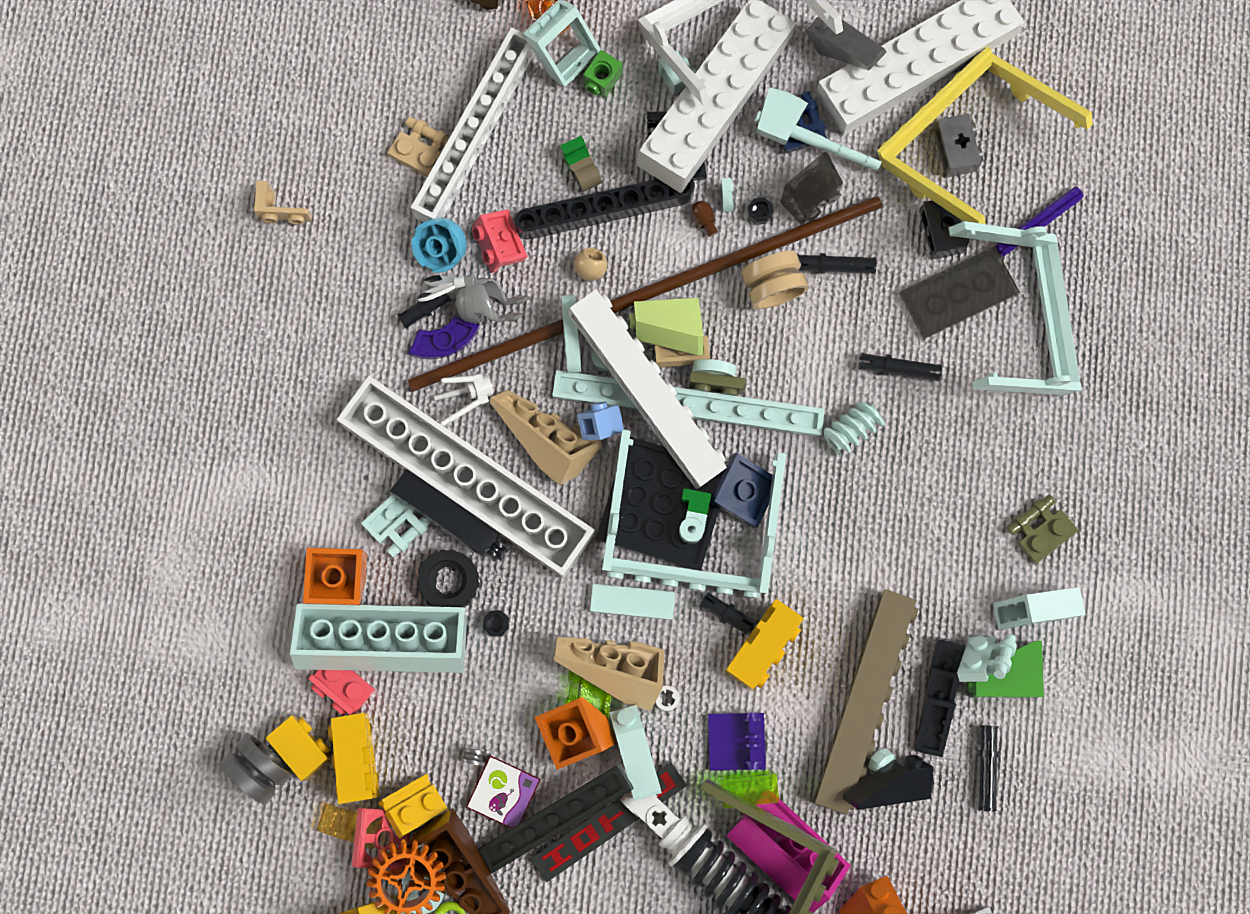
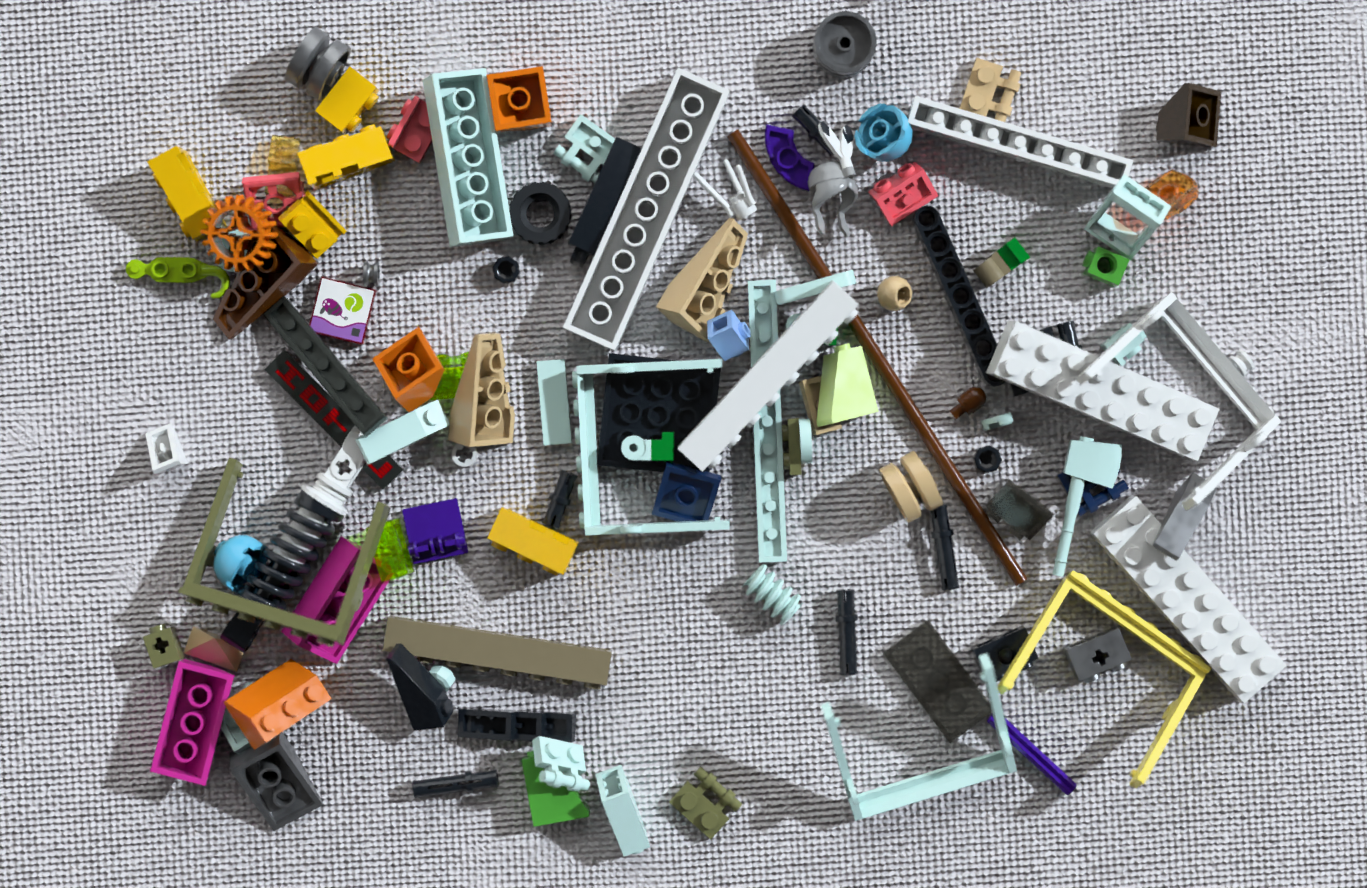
camera: 80 degrees right, 10 degrees up
none -> flat silver wheel [812,11,877,78]

